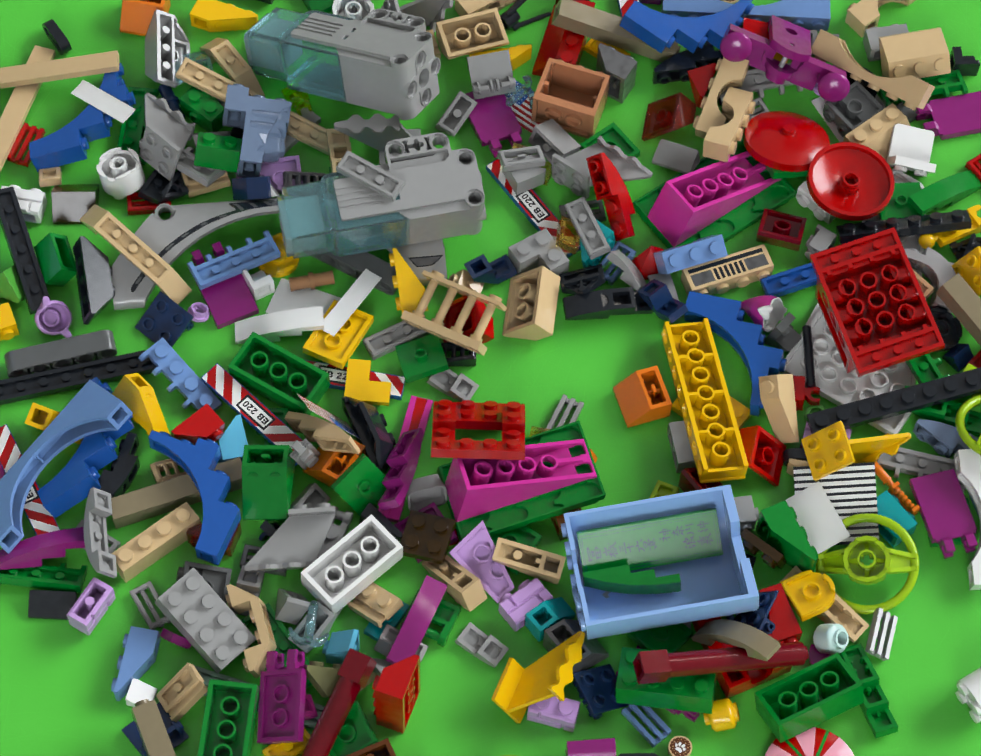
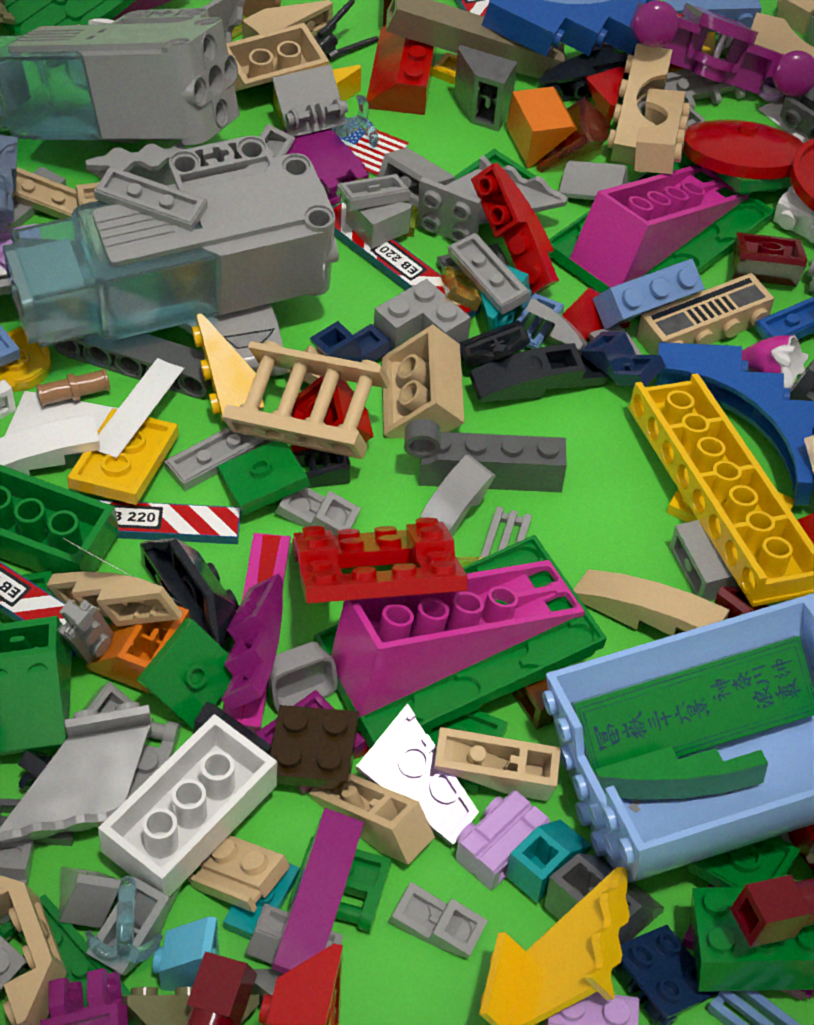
camera: 10 degrees left, 10 degrees down
clear neon green plate [281,81,312,116] -> none
yellow tile [344,359,391,406] -> none
nougat container [531,58,610,138] -> none
orange slope [613,365,672,428] -> none
none -> dark grey hinge [404,419,567,493]
none -> light grey slope [420,455,496,536]
none -> orange slope [506,87,577,168]
none -> tan slope [573,569,730,636]

